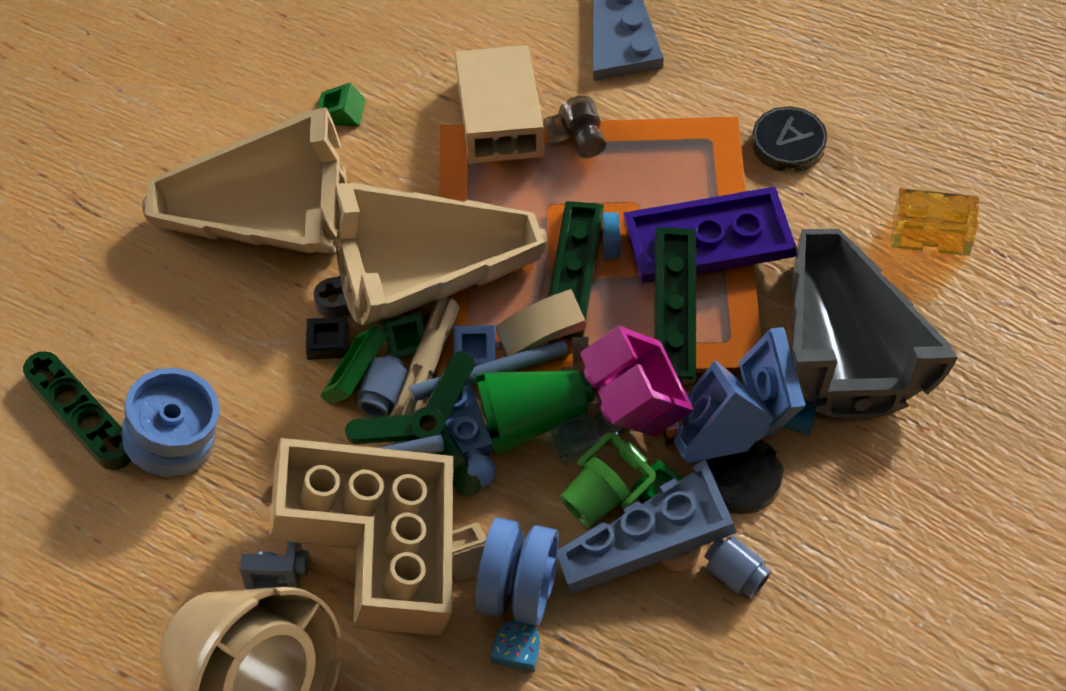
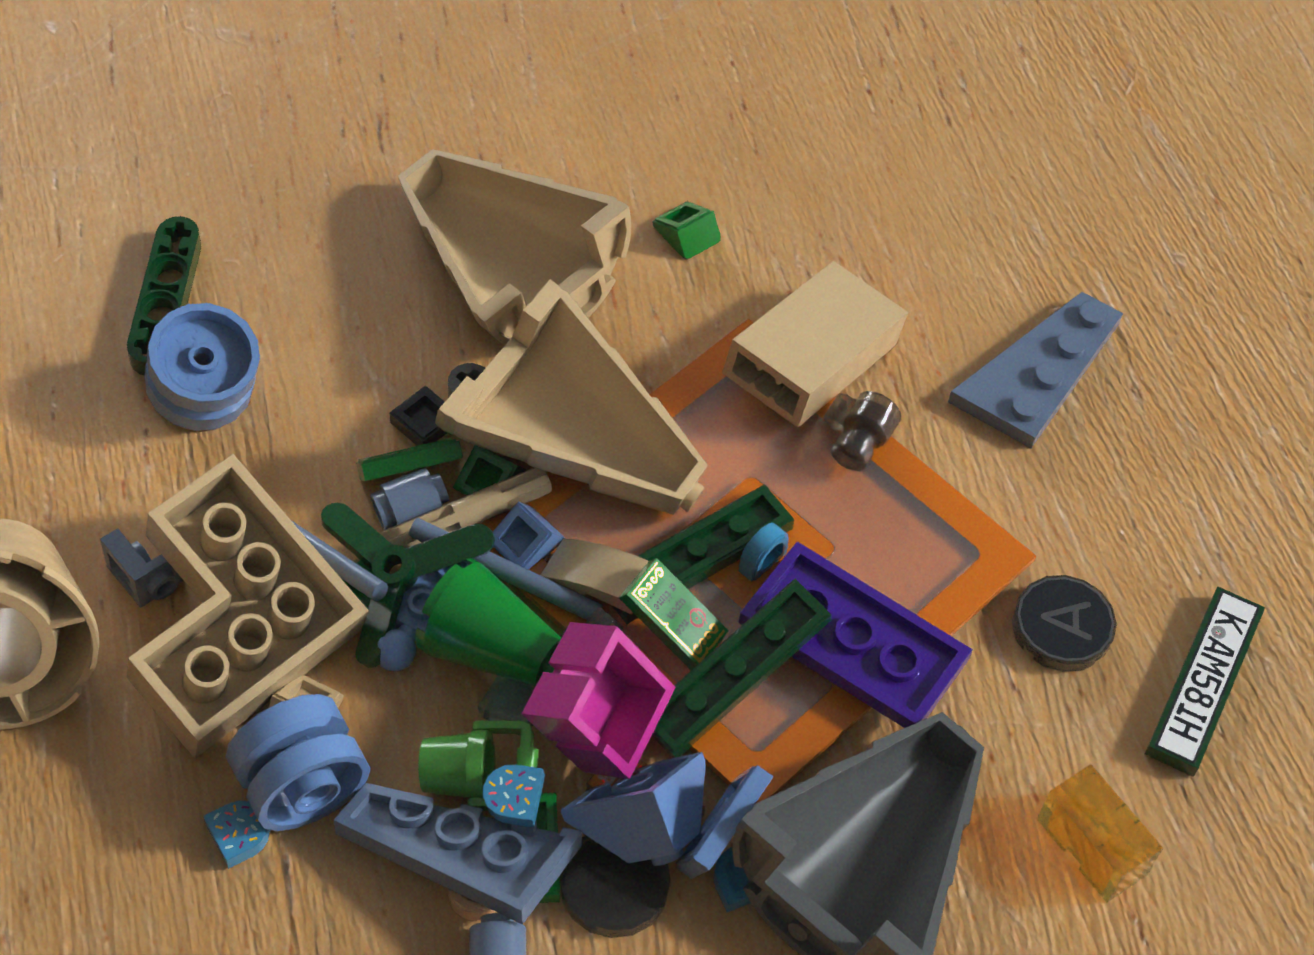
camera: 40 degrees right, 0 degrees up
none -> dark azure tile [483,765,545,828]
none -> tile [619,558,729,670]
none -> tile [1145,586,1265,777]

